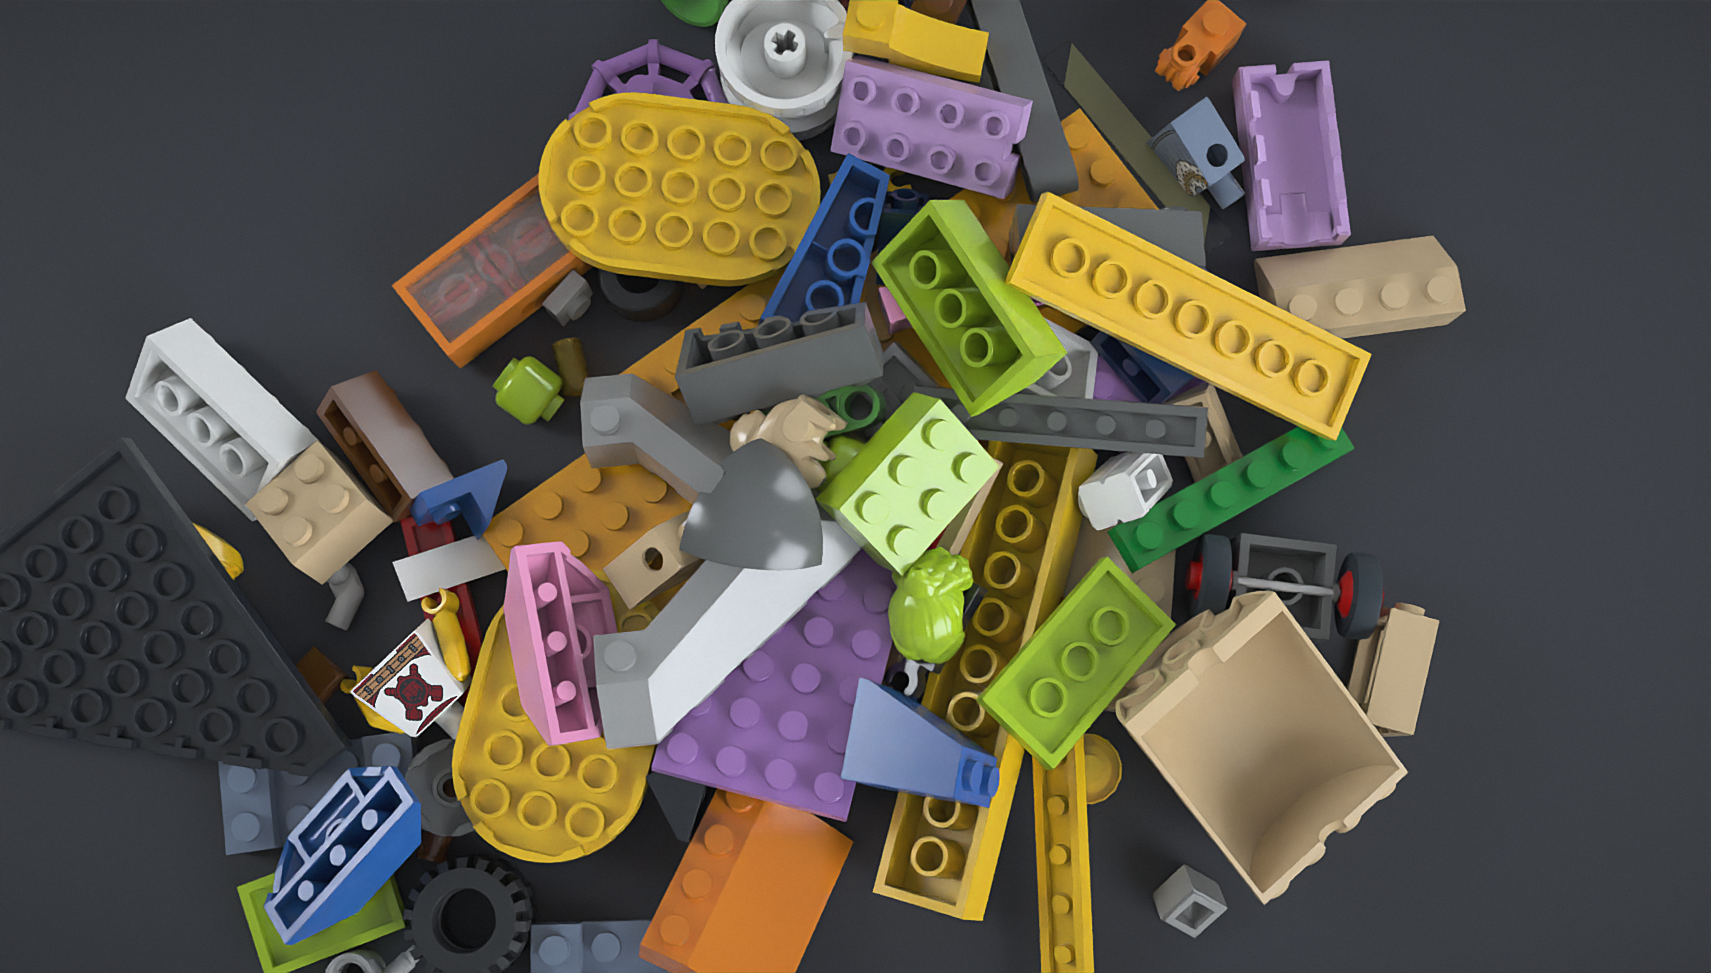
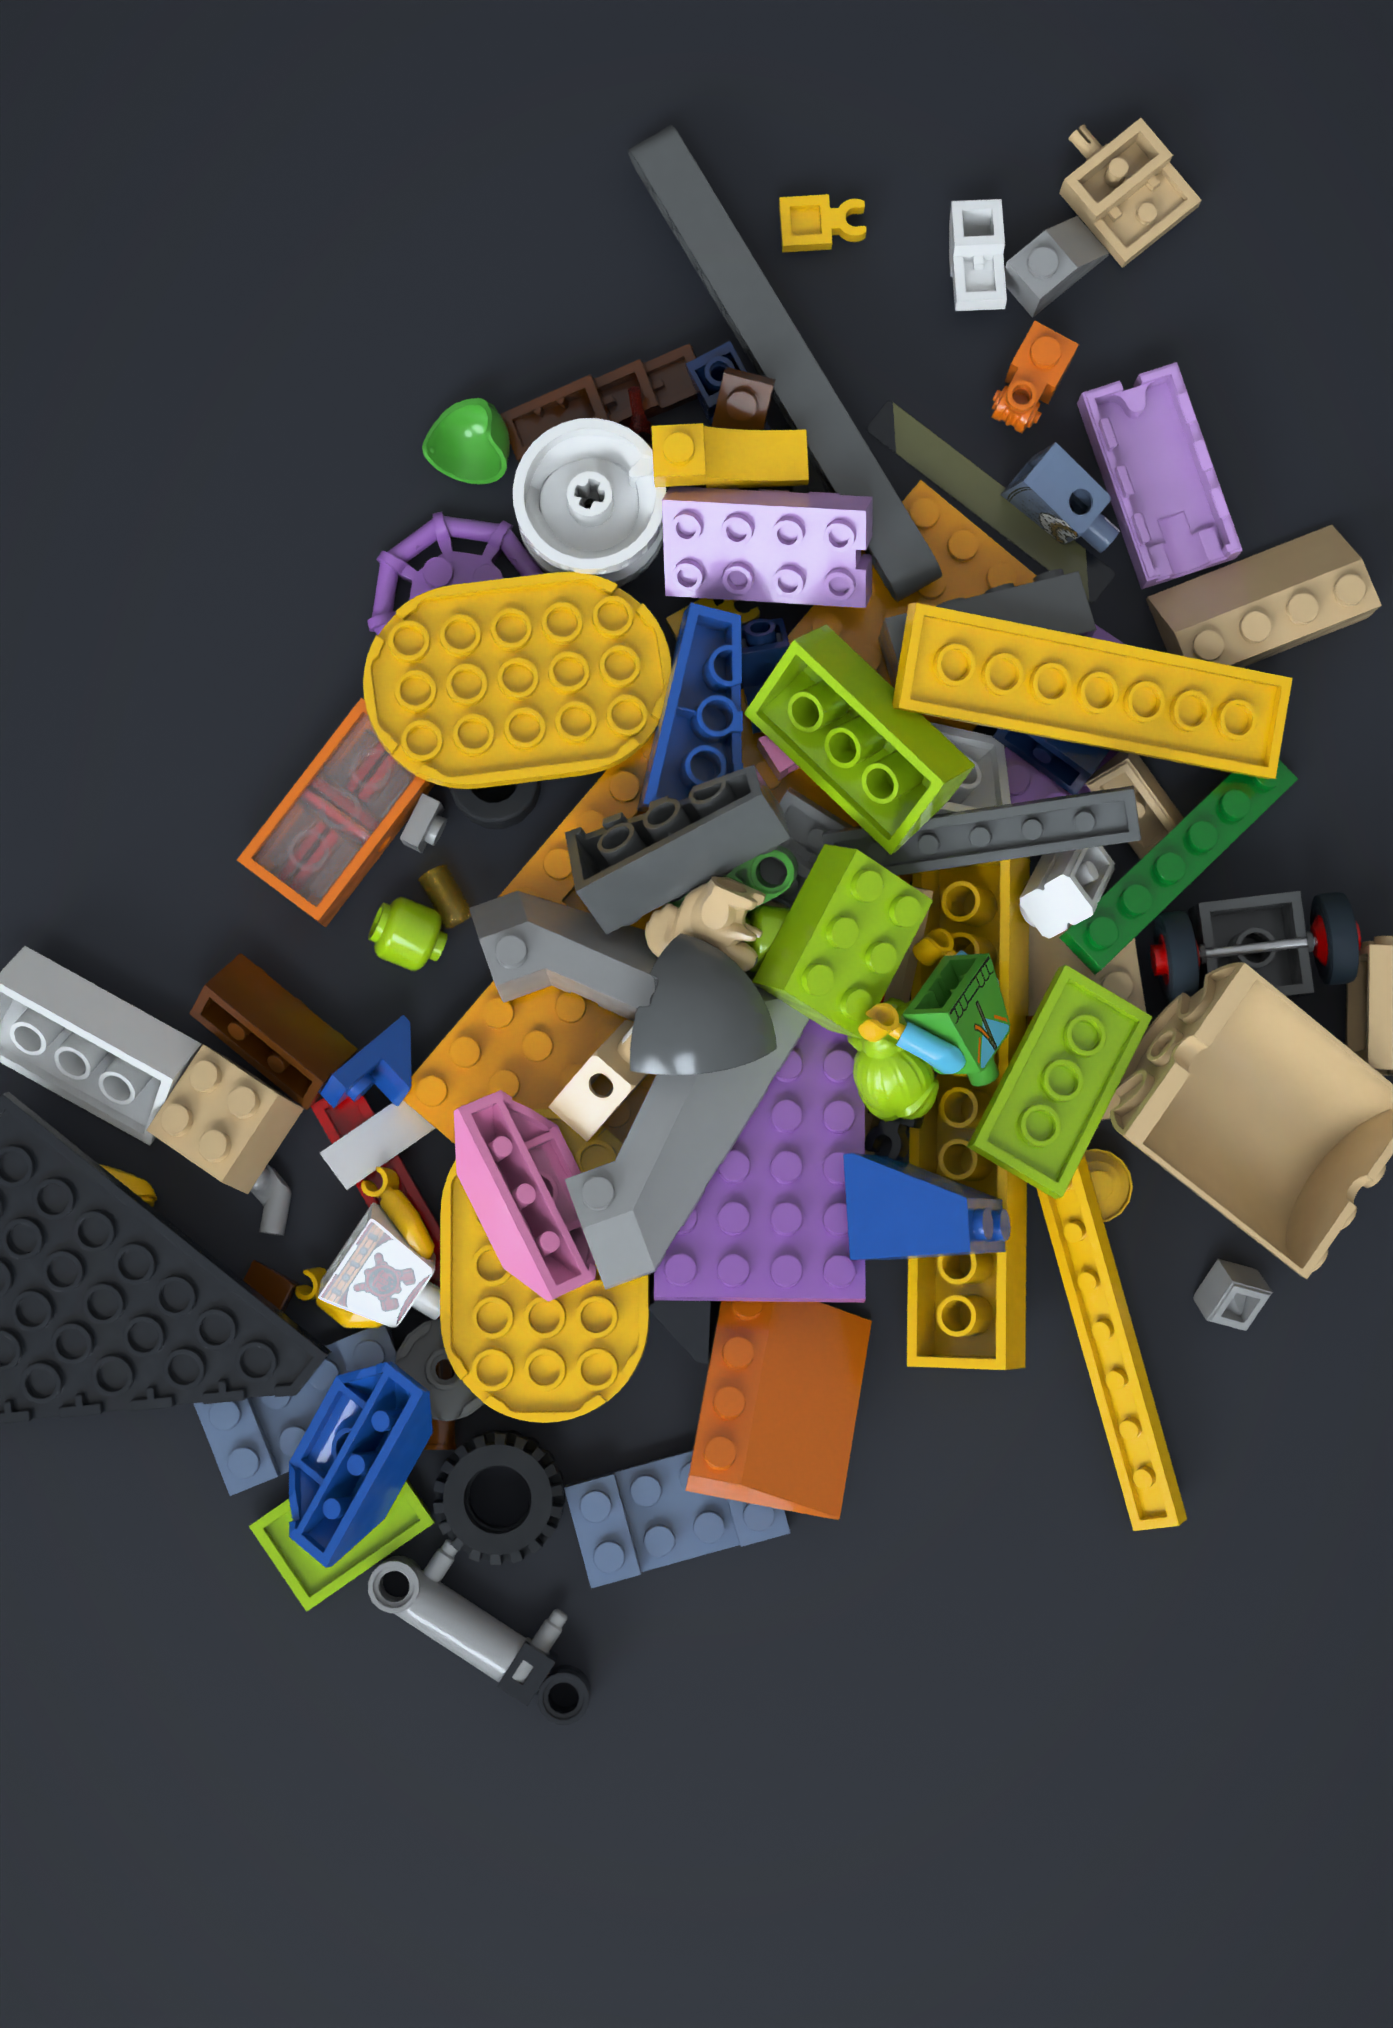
camera: 15 degrees left, 5 degrees up
none -> torso [858,928,1010,1087]

